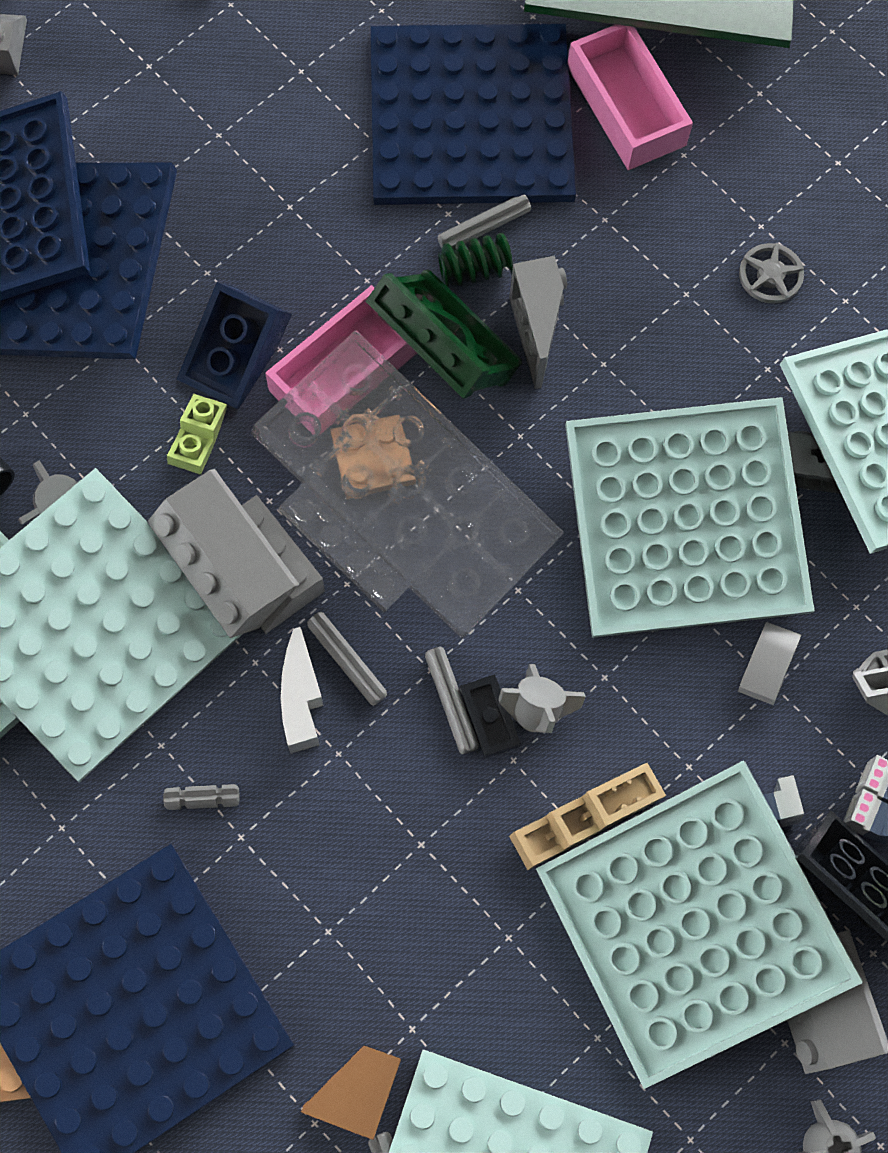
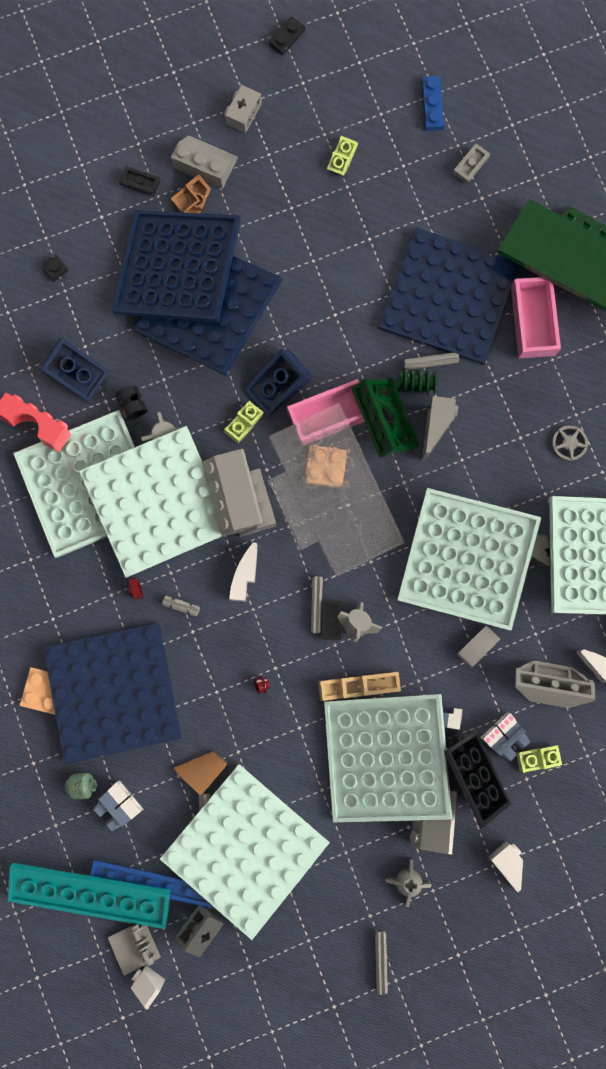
camera: 25 degrees right, 10 degrees up
light grey axle [307,612,387,706] -> none
none -> dark red plate [127,578,144,600]
none -> dark red plate [254,675,270,694]

